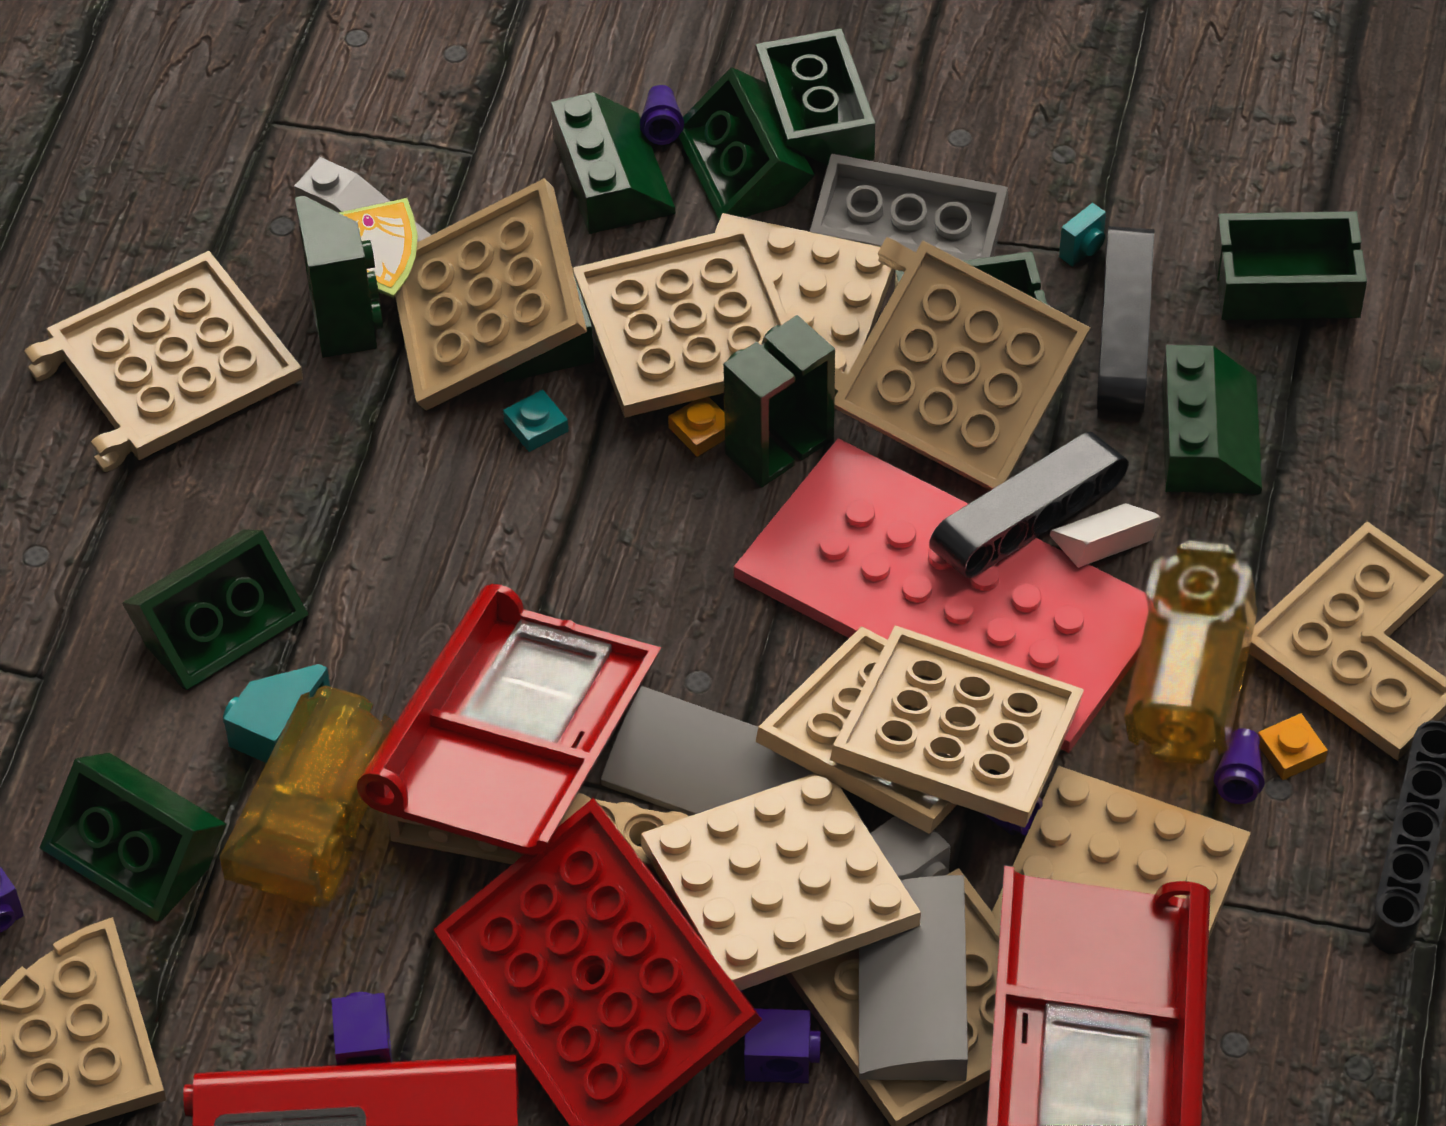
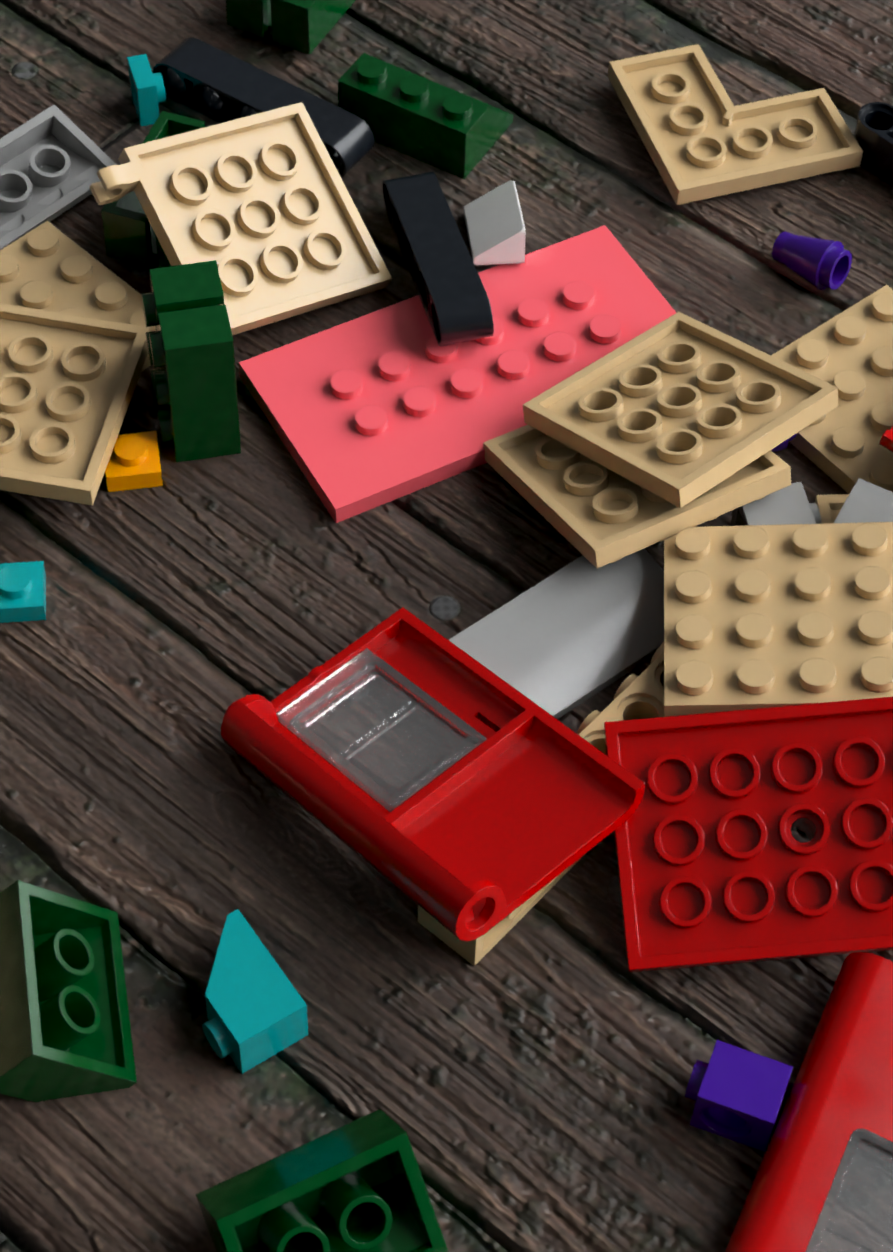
camera: 65 degrees left, 0 degrees up
clear yellow brick [219,686,395,908] -> none
clear yellow brick [1124,541,1257,764] -> none
light orange plate [1258,713,1328,780] -> none

